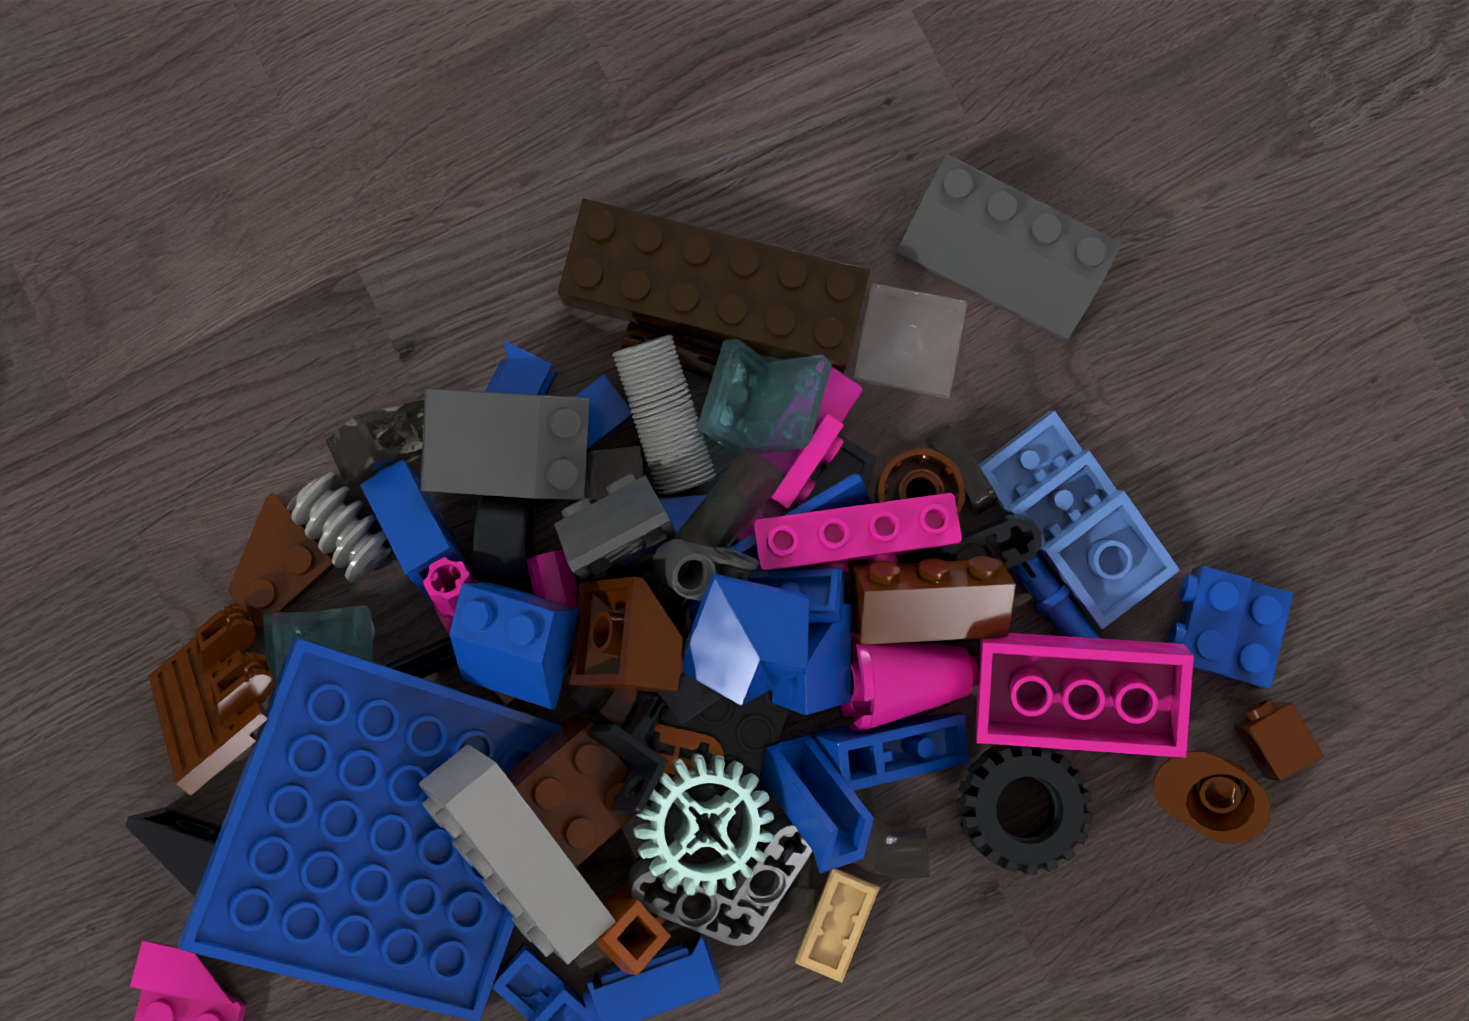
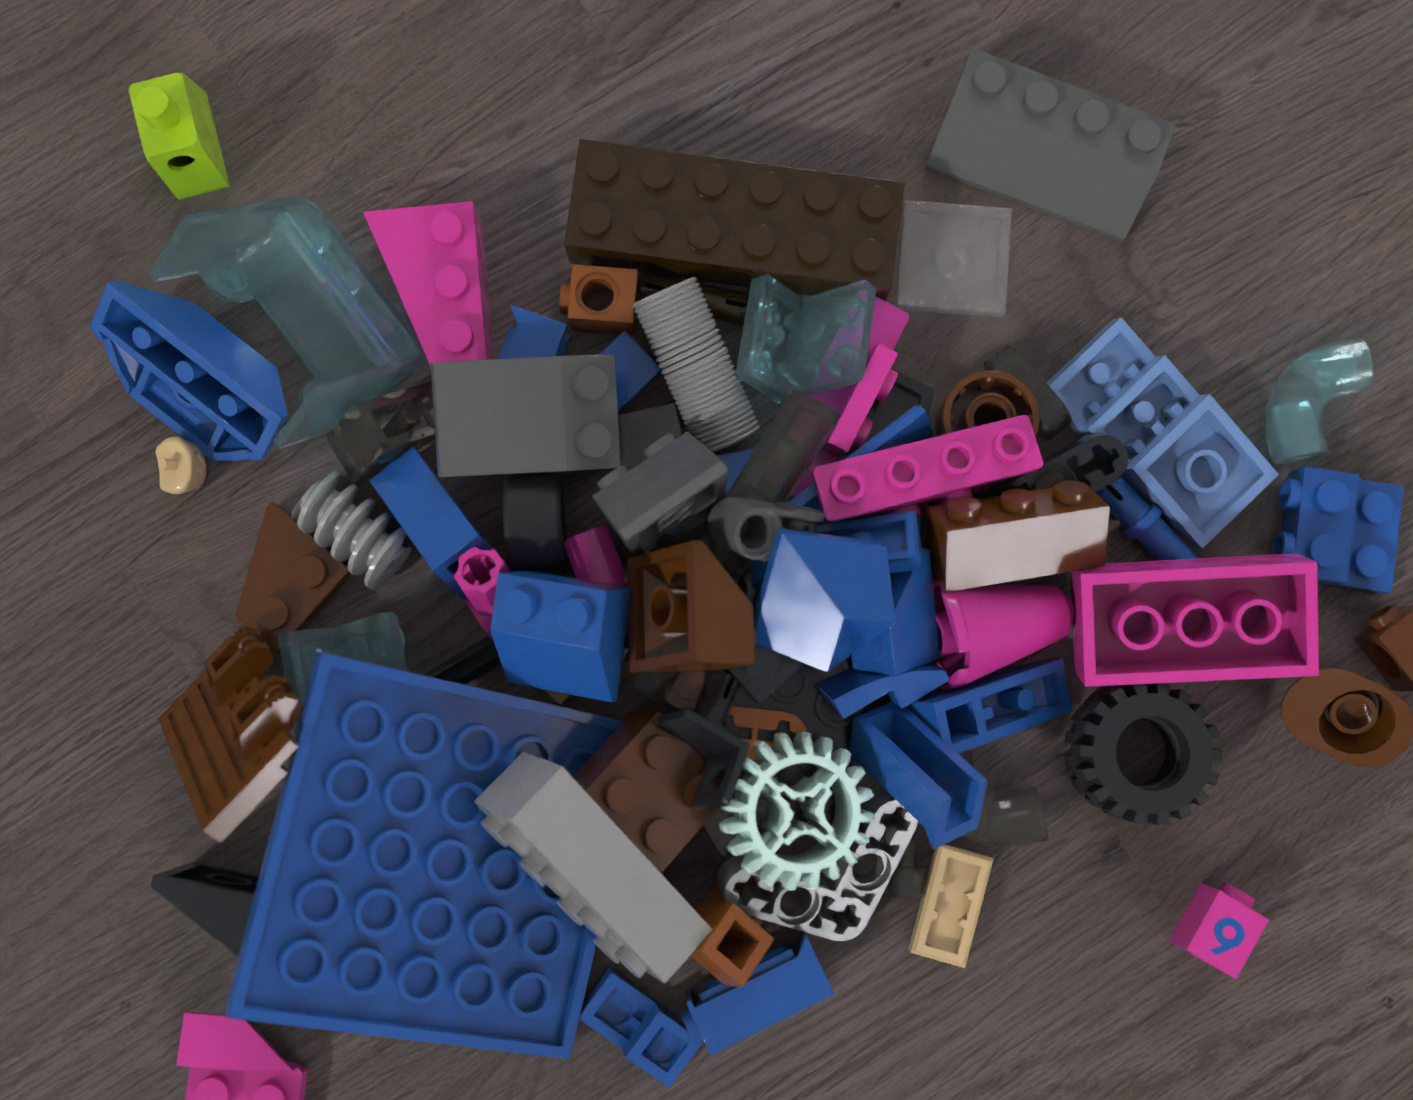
camera: 10 degrees left, 0 degrees up
none -> blue wedge [90,280,288,461]
none -> lime torso [129,73,230,200]
none -> clear light blue windscreen [148,197,426,450]
none -> tan piece [156,436,207,494]
none -> dark pink wedge [363,201,494,366]
none -> dark orange brick [559,264,640,336]
none -> blue slope [817,662,950,719]
none -> dark pink brick [1169,882,1269,979]
none -> clear light blue cylinder [1265,337,1373,465]

